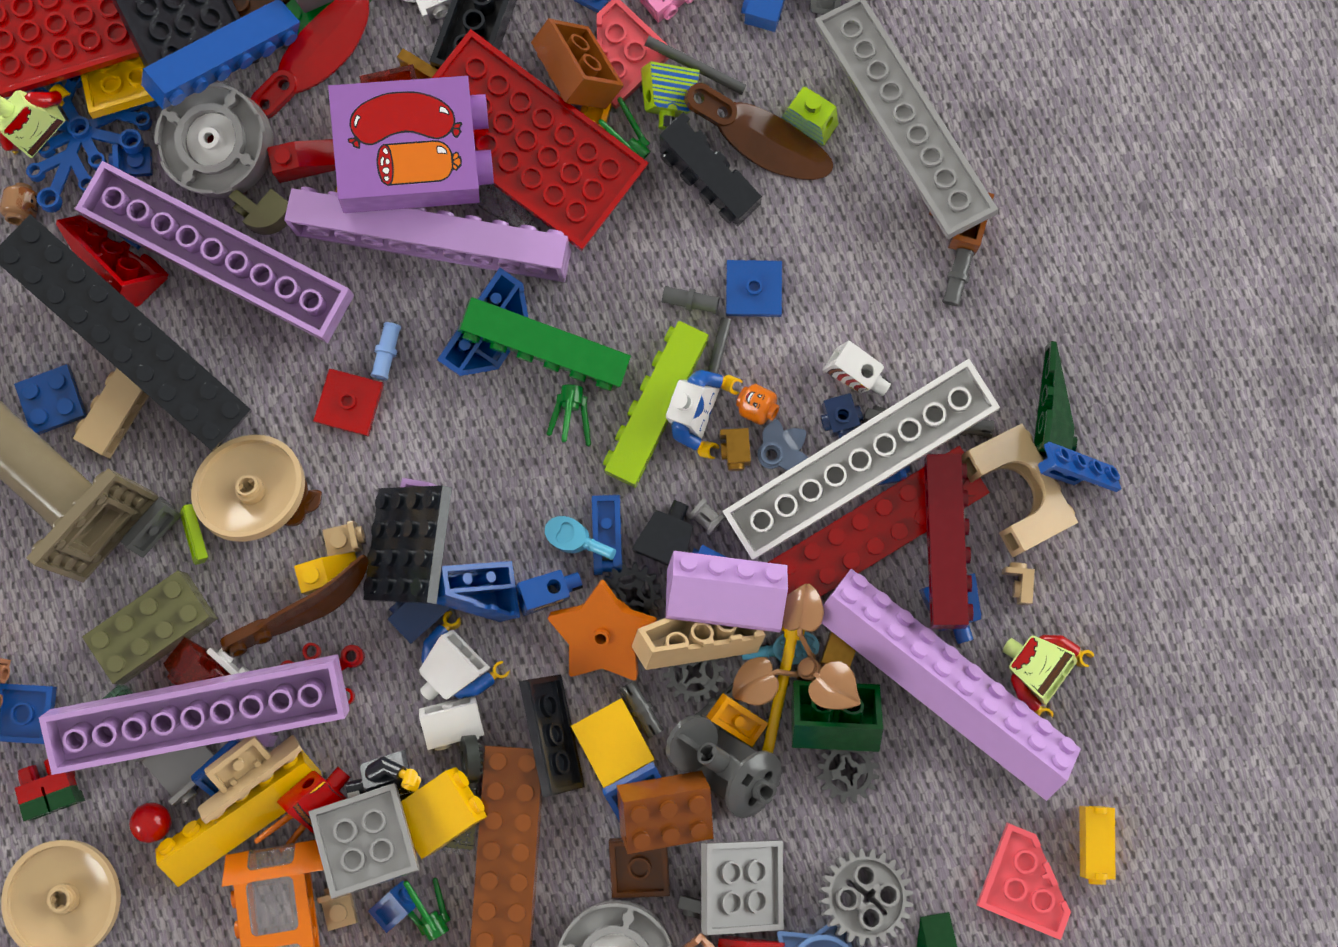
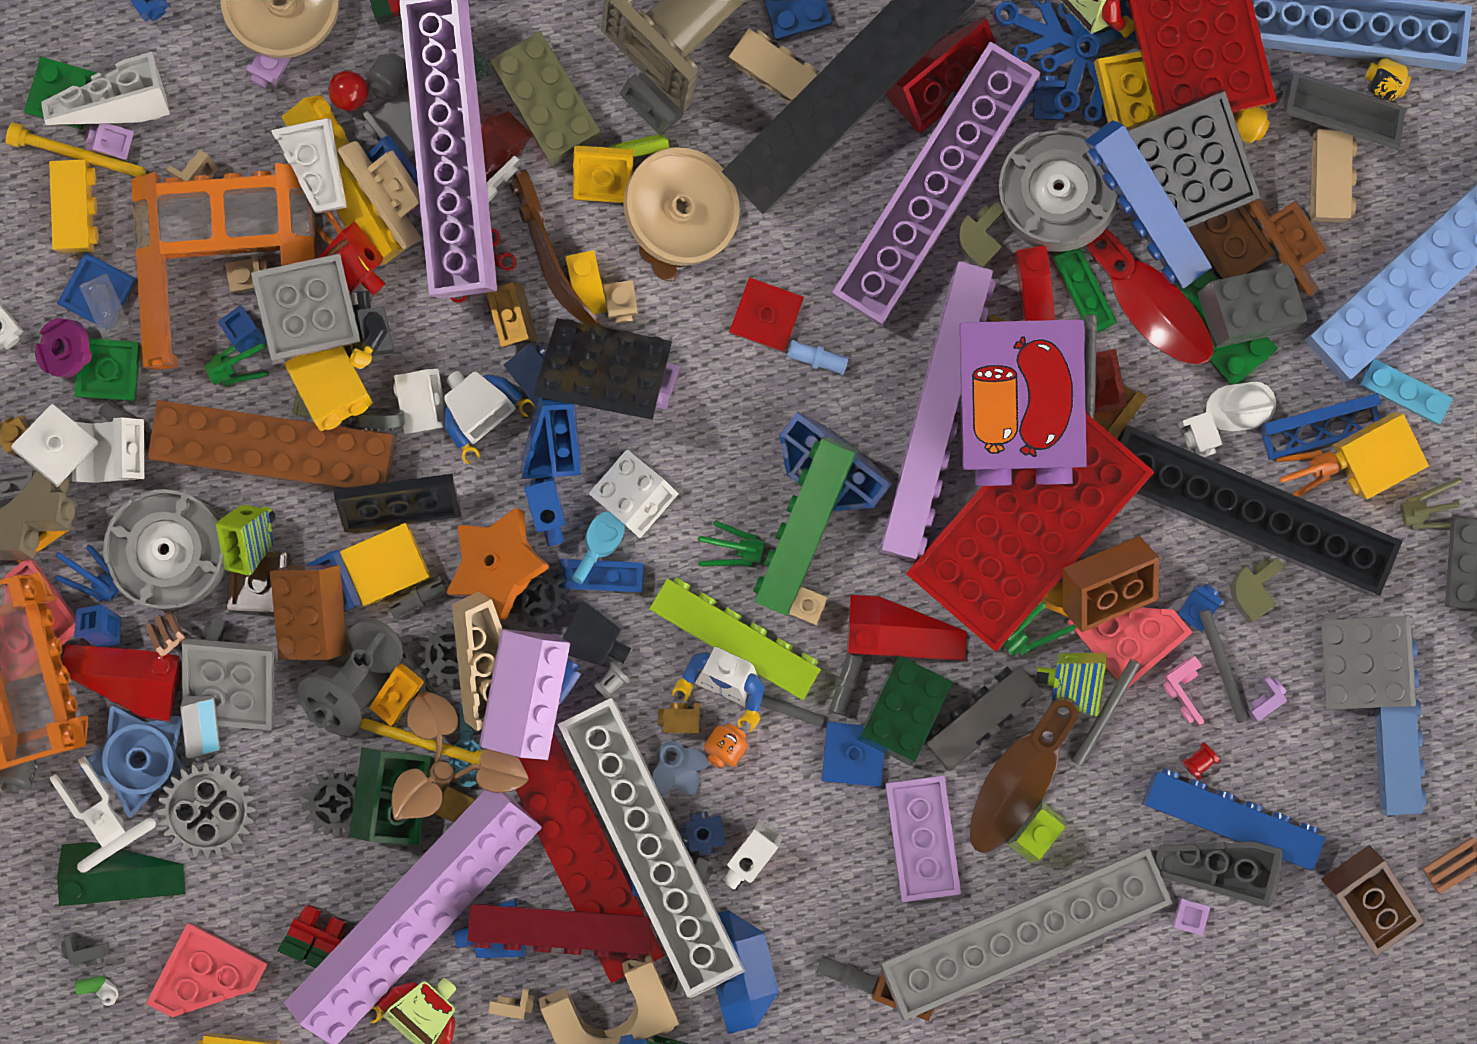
camera: 85 degrees right, 5 degrees up
none -> light grey slope [180,696,220,758]
none -> lime torso [215,504,276,576]
none -> lavender bracket [245,54,291,88]
none -> white wing [271,118,347,213]
none -> red hips [277,904,347,968]
none -> dark grey head [366,53,408,98]
none -> pearl gold panel [486,282,538,348]
none -> yellow plate [573,145,634,203]
none -> white bracket [589,450,679,538]
none -> blue wedge [716,910,779,1034]
none -> tan bracket [789,587,828,626]
none -> red wedge [847,595,967,661]
none -> dark green brick [857,655,953,766]
none -> lavender plate [885,775,961,902]
none -> green tile [1051,248,1117,333]

